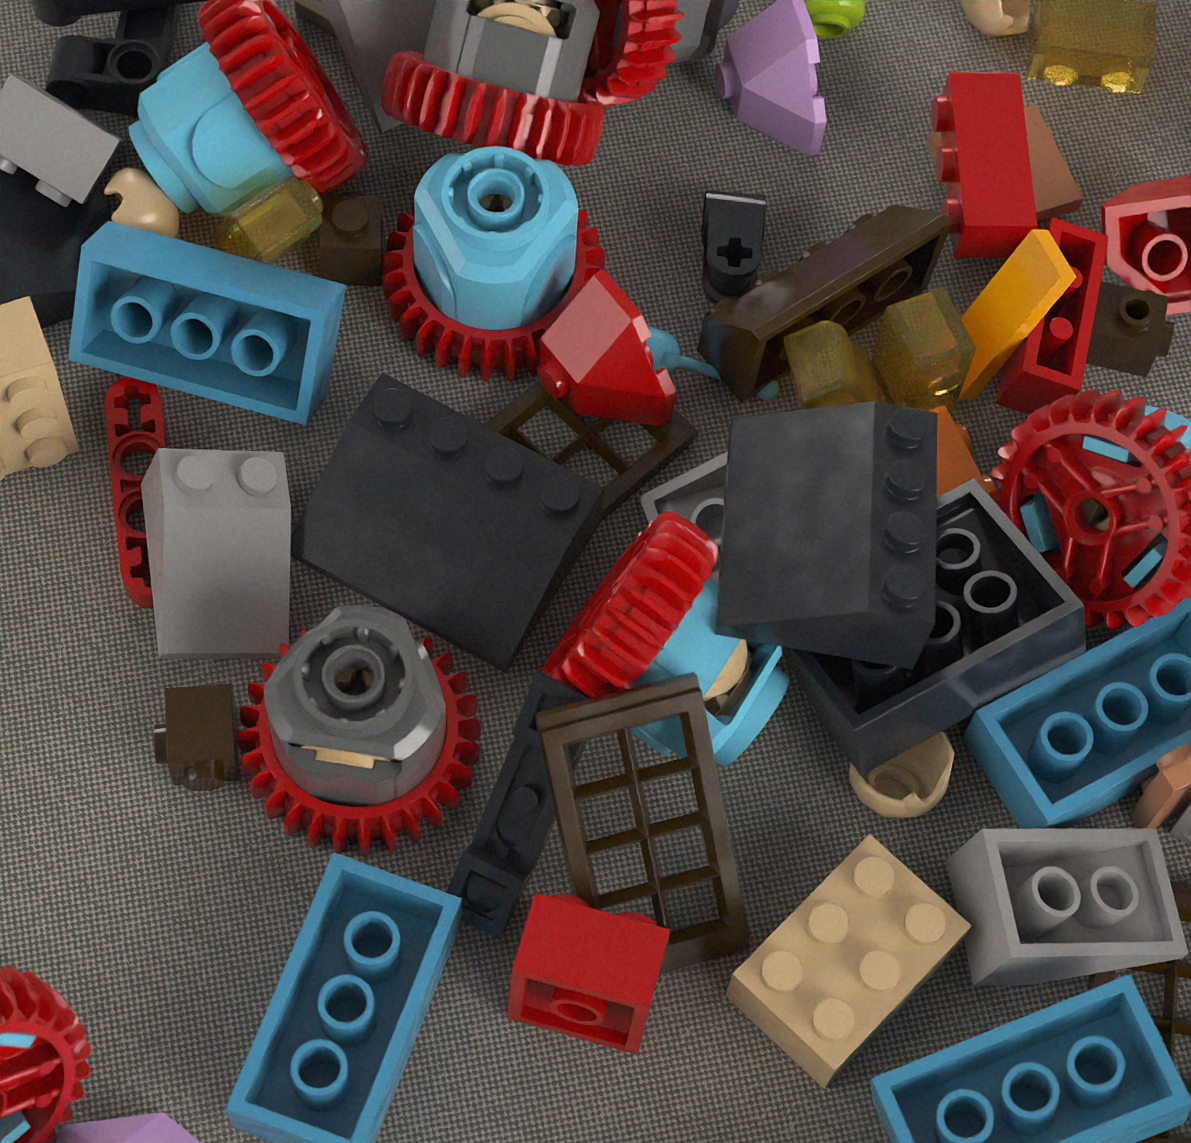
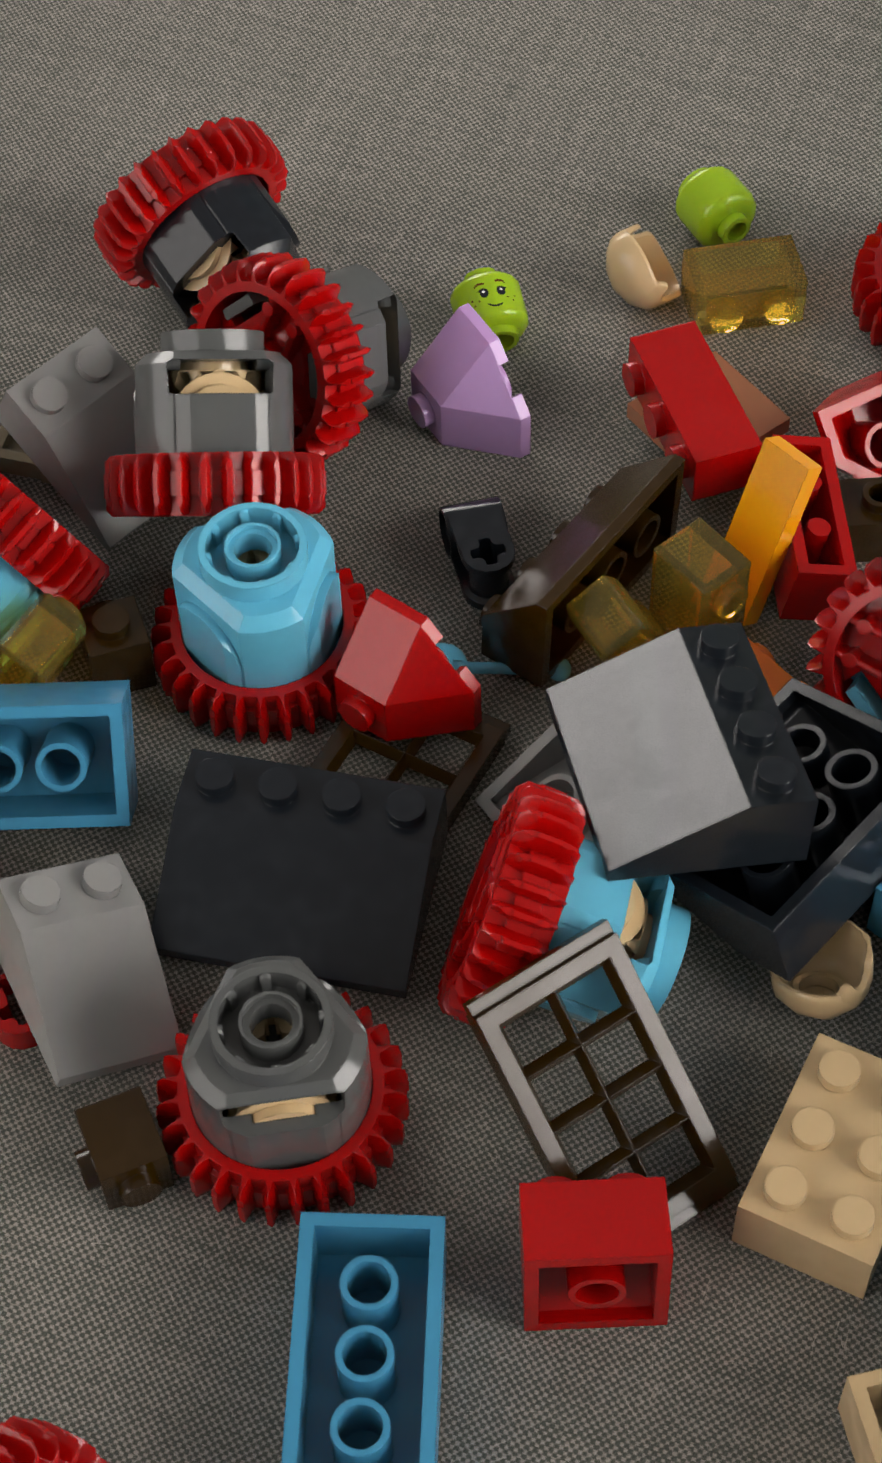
camera: 10 degrees left, 10 degrees down
black slope [446,671,591,939] -> none

